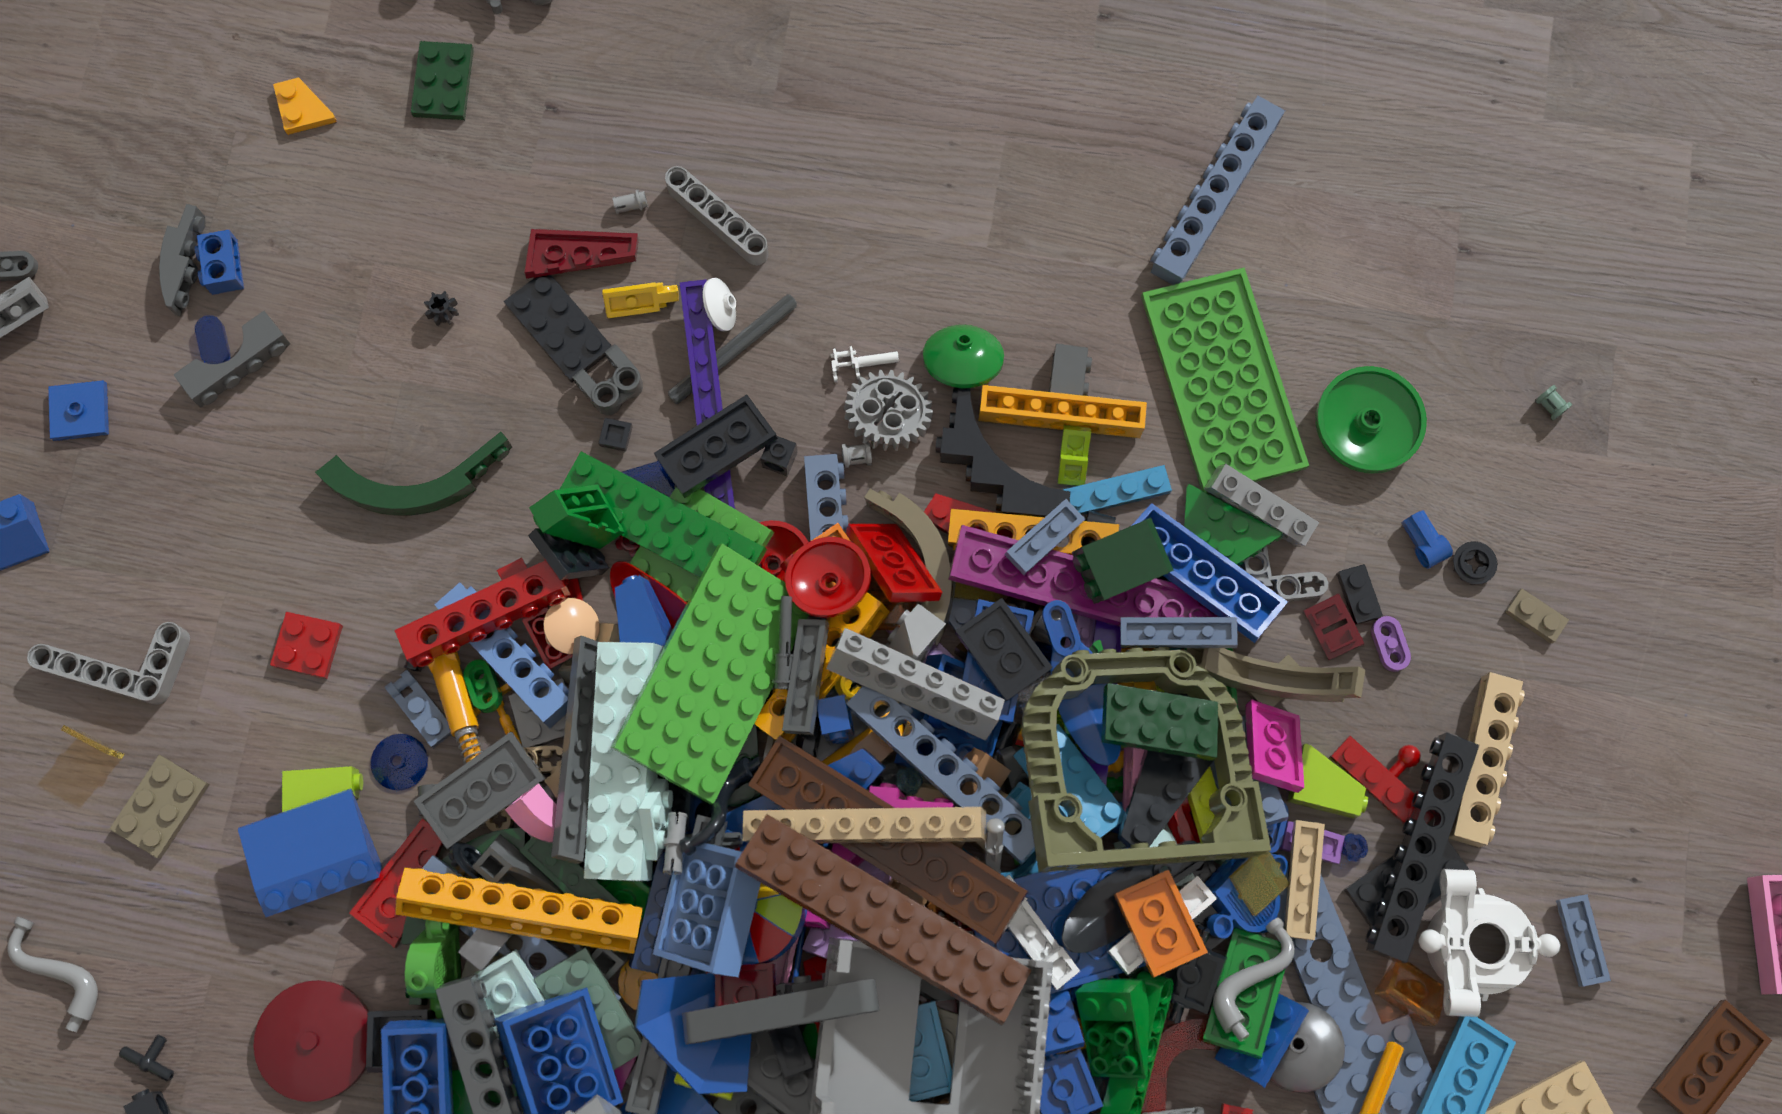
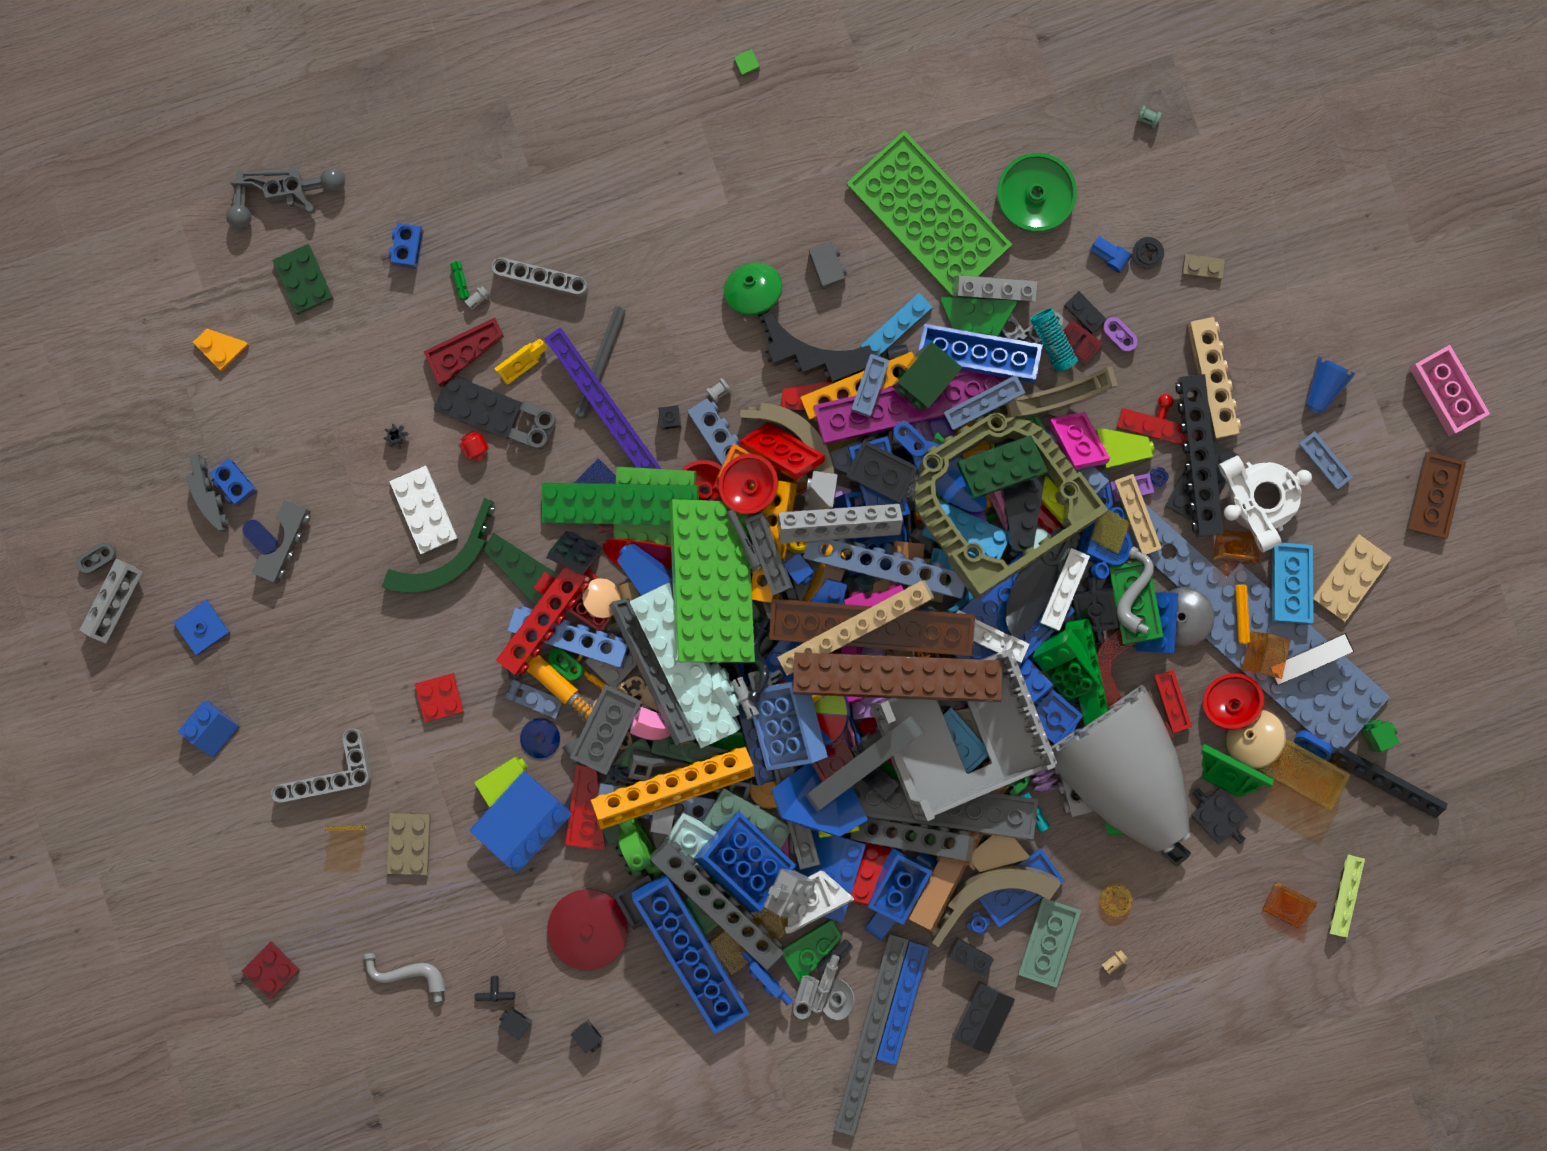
camera: 20 degrees left, 10 degrees up
green wedge [529,484,625,549] -> none
black plate [599,418,633,452] -> none
black plate [654,394,778,498] -> none
white dish [703,278,736,331] -> none
white piece [830,346,899,383] -> none
light grey gear [844,370,933,451] -> none
light orange brick [978,385,1147,438] -> none
light grey piece [984,818,1005,874] -> none
lime slope [1057,425,1091,486] -> none
orange plate [1114,870,1208,978] -> none
sand blue brick [1150,96,1285,285] -> none
none -> blue brick [389,223,424,269]
none -> white plate [389,466,458,555]
none -> green axle [450,261,469,300]
none -> red head [459,431,489,462]
none -> dark green wing [483,533,559,606]
none -> bright green tile [734,49,760,76]
none -> teal piece [1030,308,1078,372]
none -> blue cone [1306,357,1355,414]

